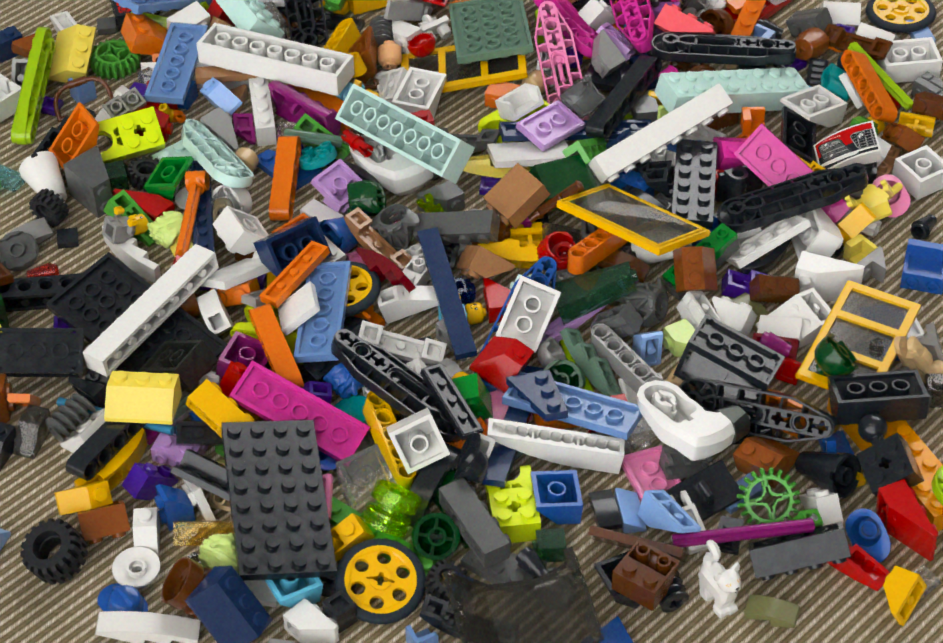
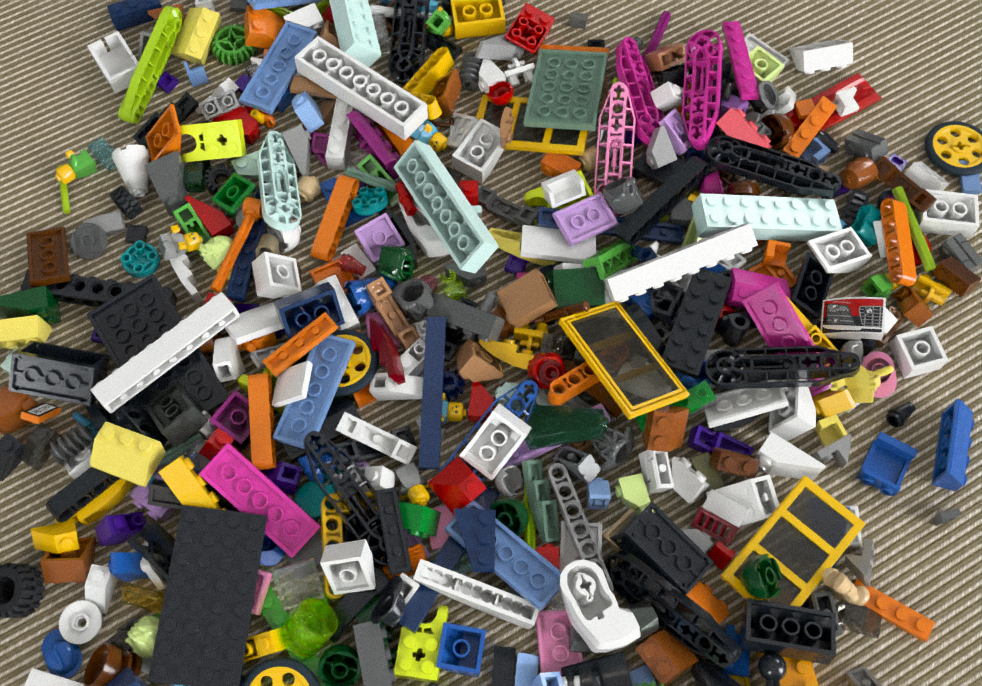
camera: 15 degrees right, 20 degrees up
clear red cone [26,262,59,277] -> none
reddish brown piece [53,76,114,122] -> none
light nougat head [377,40,402,70] -> none
magenta cone [759,331,792,357] -> none
white slope [820,1,861,28] -> none
none -> teal tile [120,240,160,278]
none -> clear red cone [337,253,367,276]
none -> medium nougat slope [500,107,514,149]

